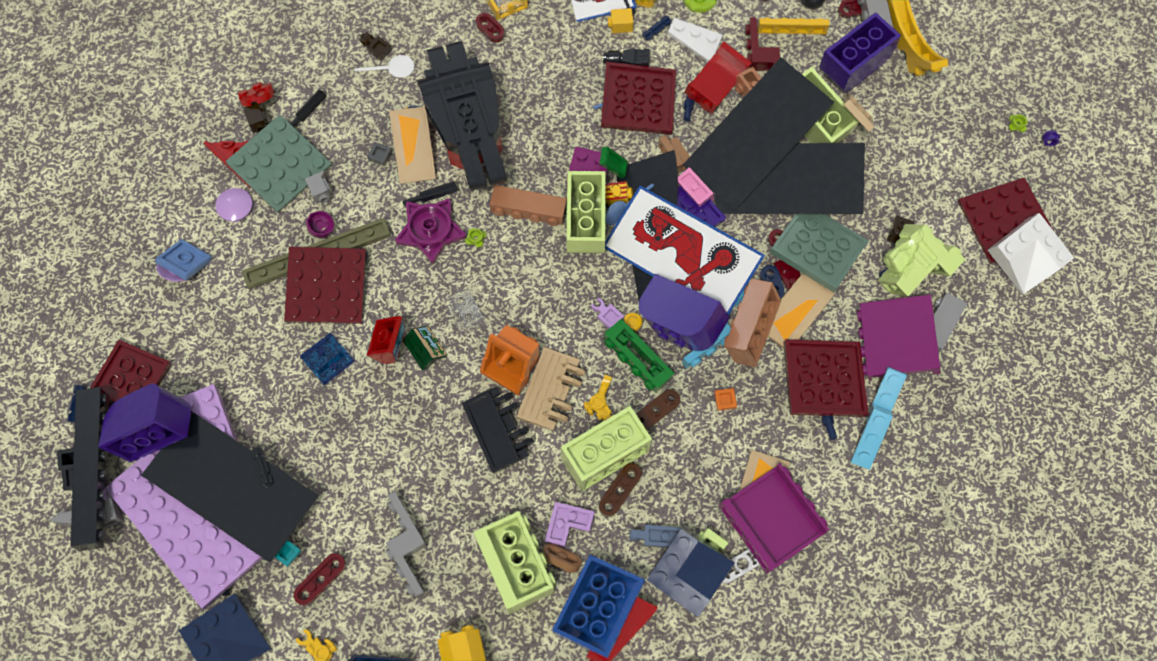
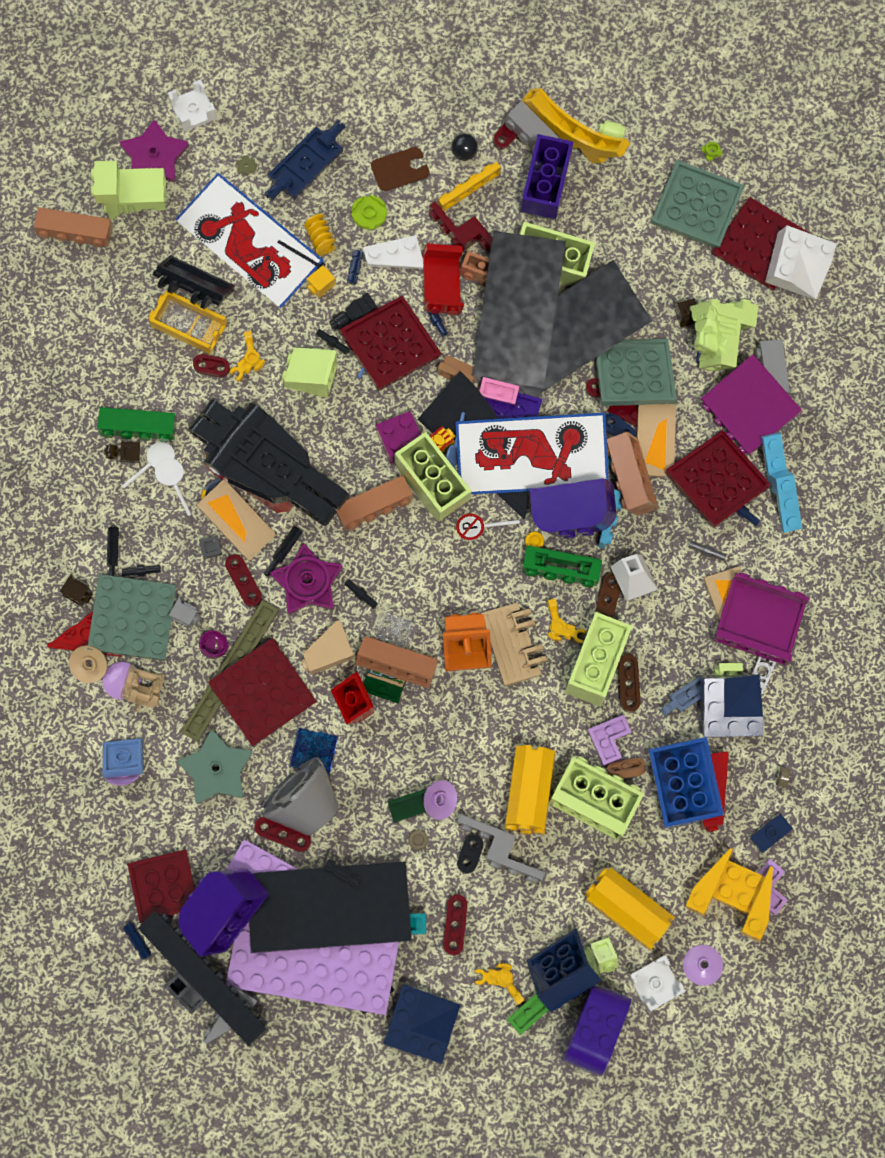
camera: 40 degrees left, 5 degrees up
red plate [237,82,275,107] -> none
black hinge [462,386,534,474] -> none
lime plate [465,228,486,248] -> none
lavender plate [591,298,624,329] -> none
green tile [599,146,628,178] -> none
orange tile [714,388,737,411] -> none
tan tile [843,93,874,132] -> none
dark purple plate [1042,131,1060,146] -> none
none -> tan dish [69,645,108,683]
none -> green brick [97,407,177,442]
none -> tan piece [120,665,164,712]
none -> black bar [122,565,161,577]
none -> white piece [155,459,191,516]
none -> sand green plate [177,730,252,804]
none -> dark red plate [225,554,262,607]
none -> yellow piece [229,331,265,382]
none -> dark red plate [254,817,311,852]
none -> light grey cone [260,757,339,836]
none -> yellowish green slope [282,347,338,398]
none -> tan slope [301,620,354,675]
none -> black bar [316,329,350,355]
none -> black bar [345,579,378,609]
none -> nougat brick [355,636,438,688]
none -> dark green panel [388,789,426,823]
none -> dark tan tile [408,830,428,850]
none -> lavender dish [424,780,457,820]
none -> piece [456,513,520,541]
none -> black plate [457,835,484,874]
none -> yellow brick [505,745,556,835]
none -> yellowish green brick [599,120,626,138]
none -> white slope [611,554,658,601]
none -> sand green plate [651,160,745,248]
none -> flat silver bar [688,541,727,561]

